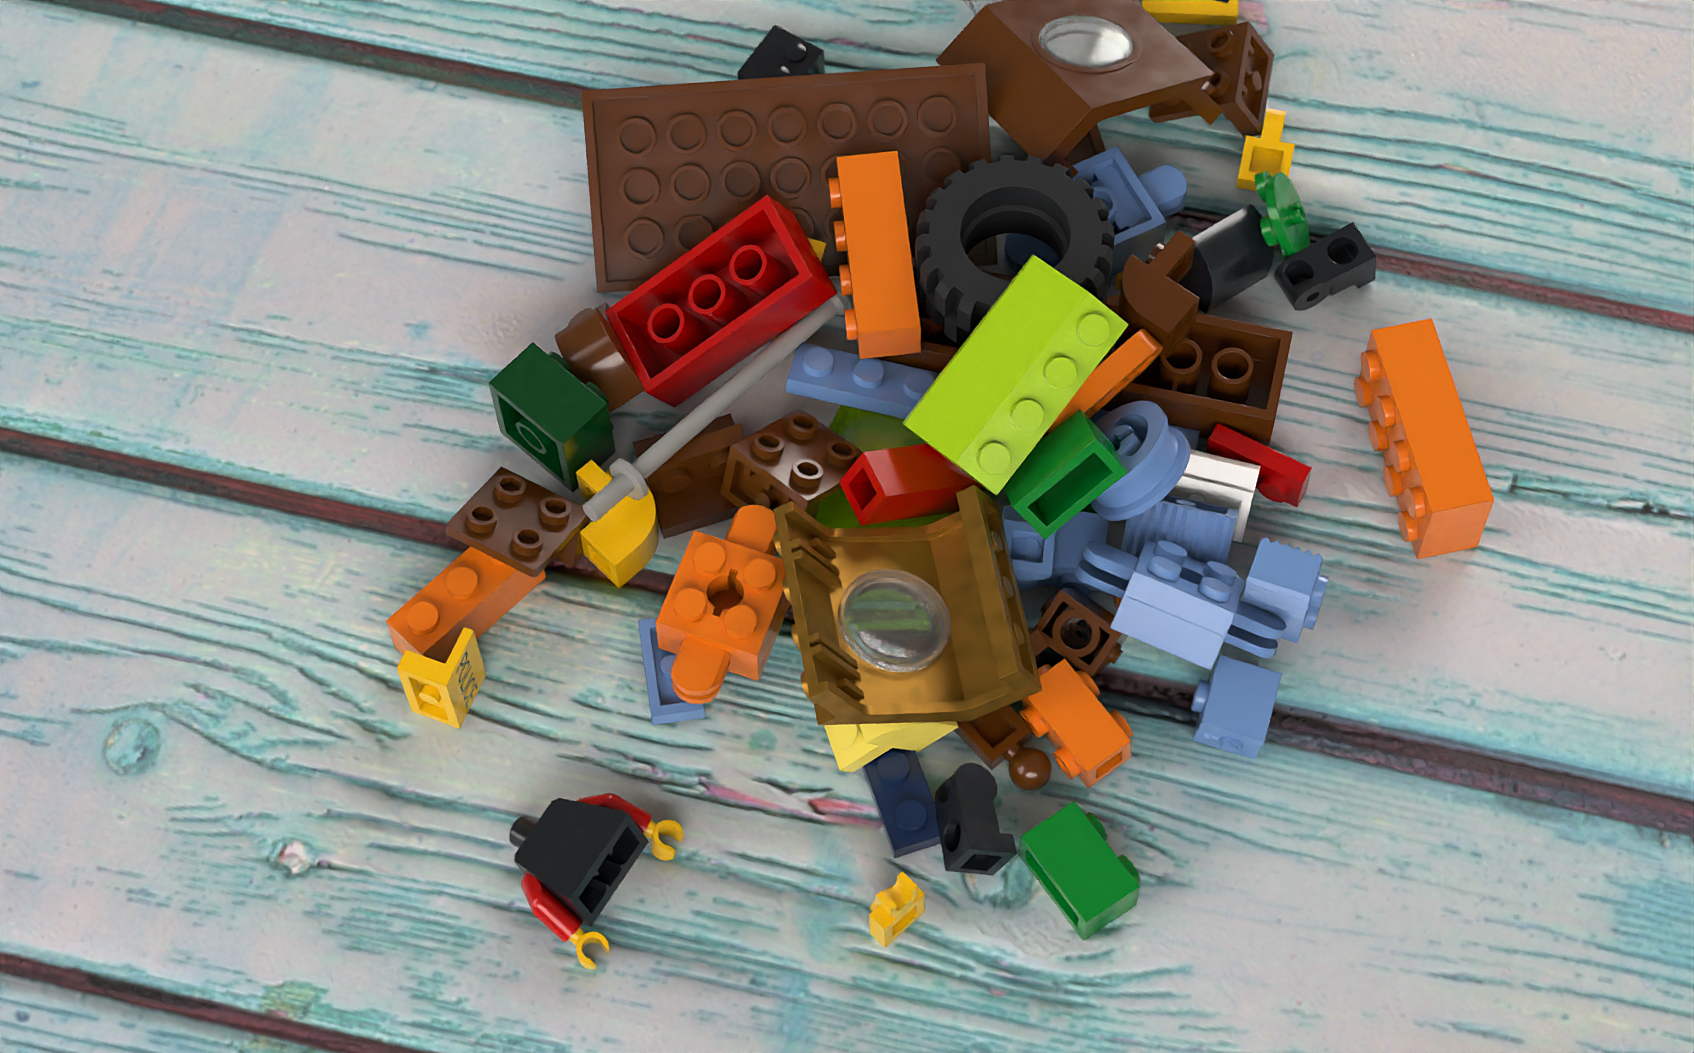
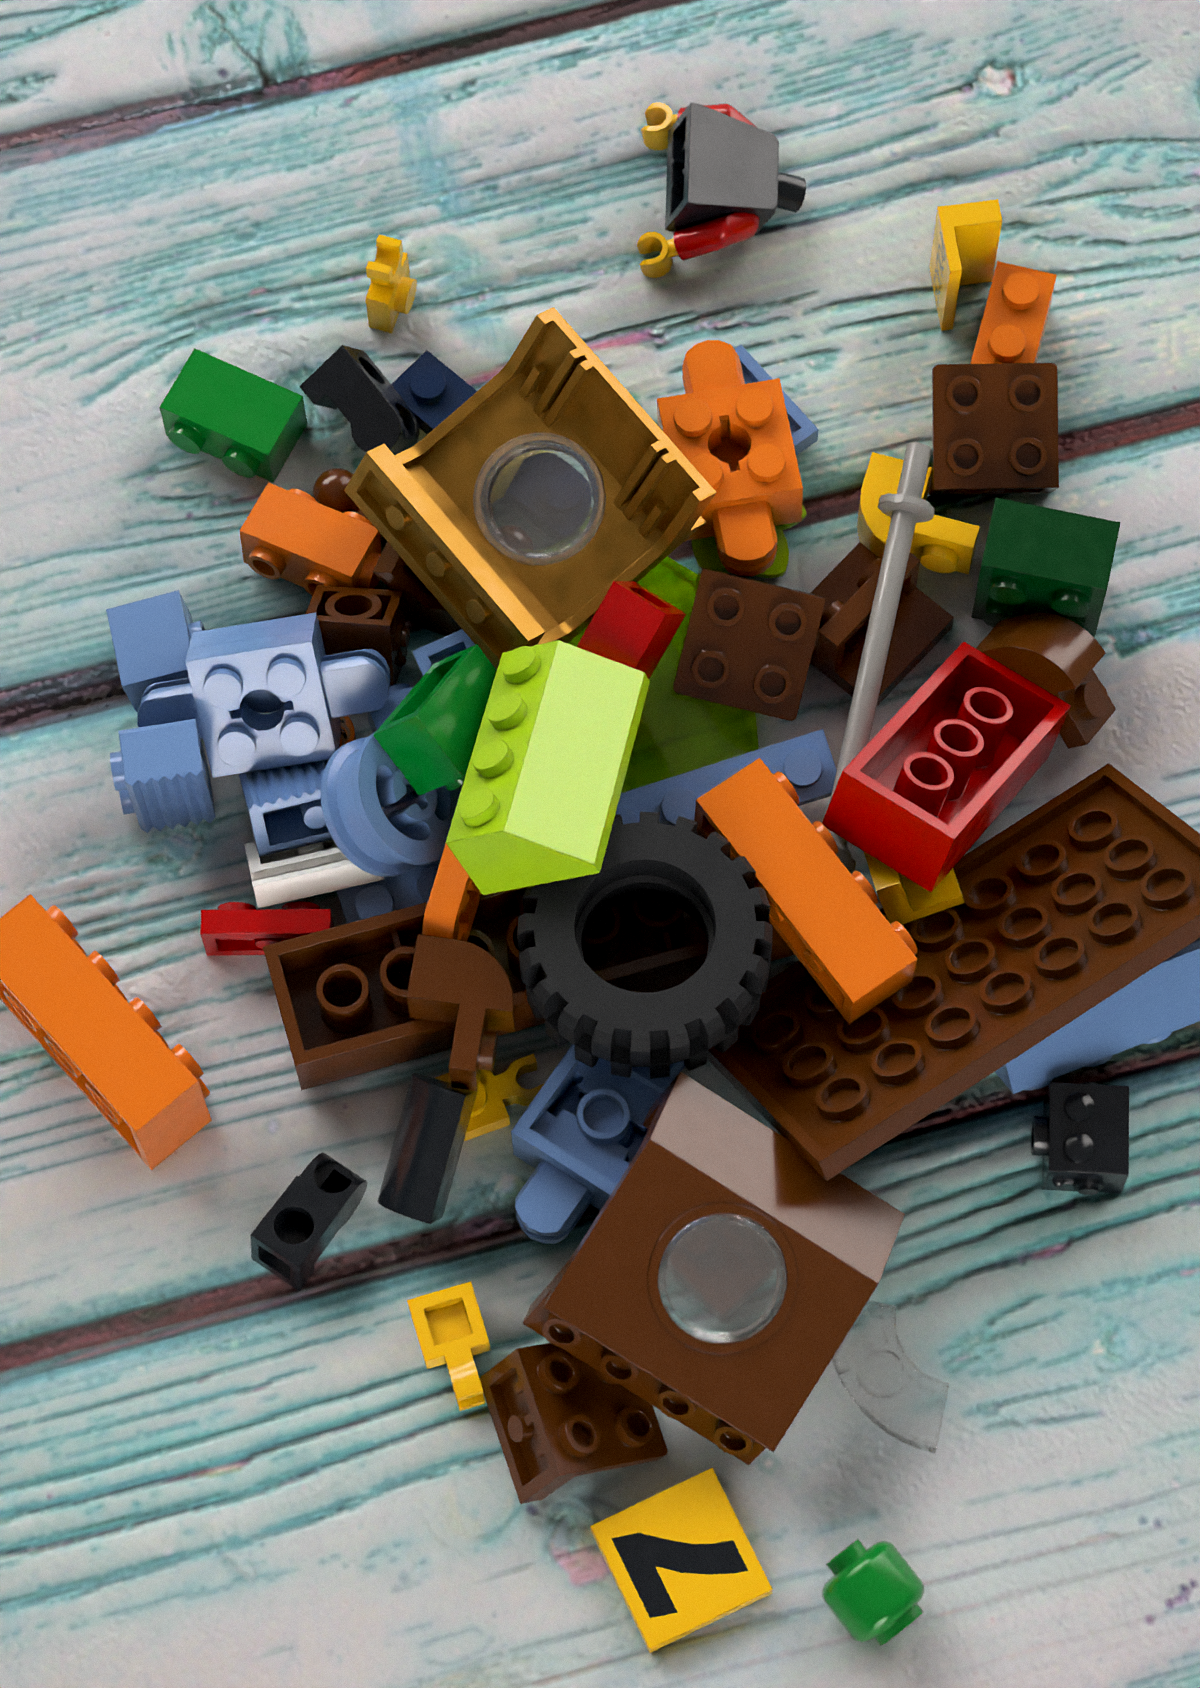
camera: 150 degrees right, 5 degrees up
green piece [1255,171,1310,260] -> none

